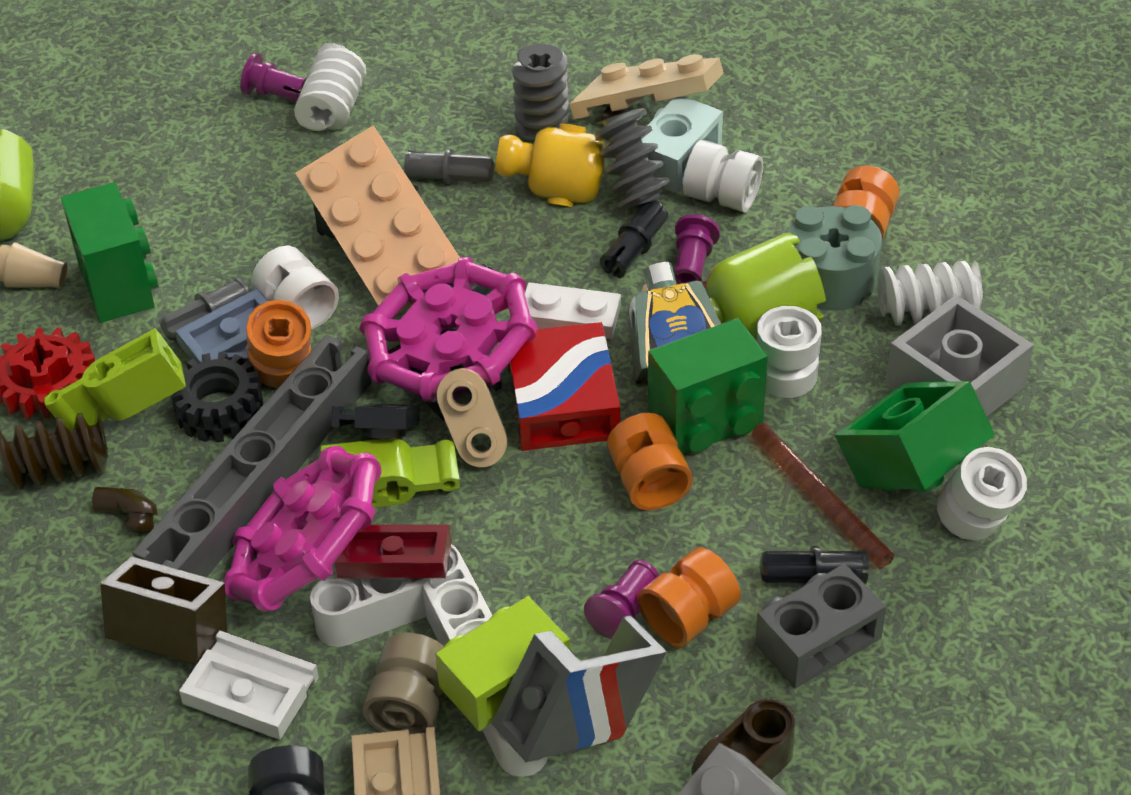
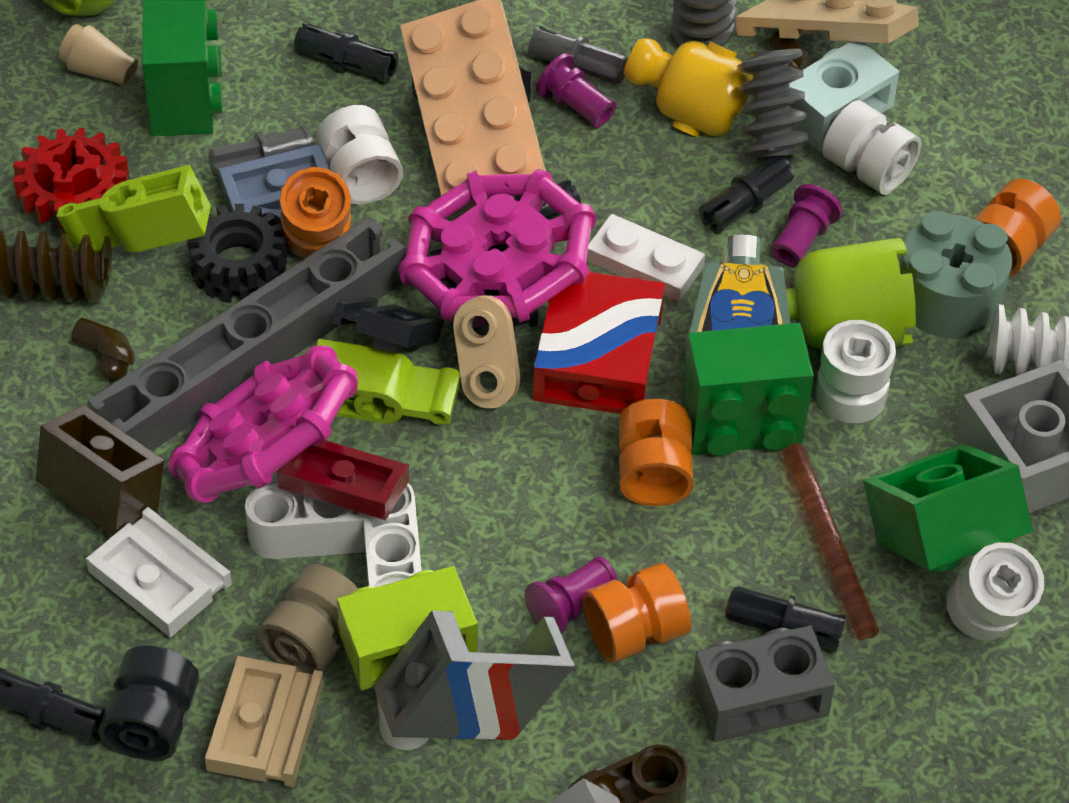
camera: 15 degrees right, 5 degrees up
none -> black pin [294,22,399,83]
none -> magenta pin [536,53,617,129]

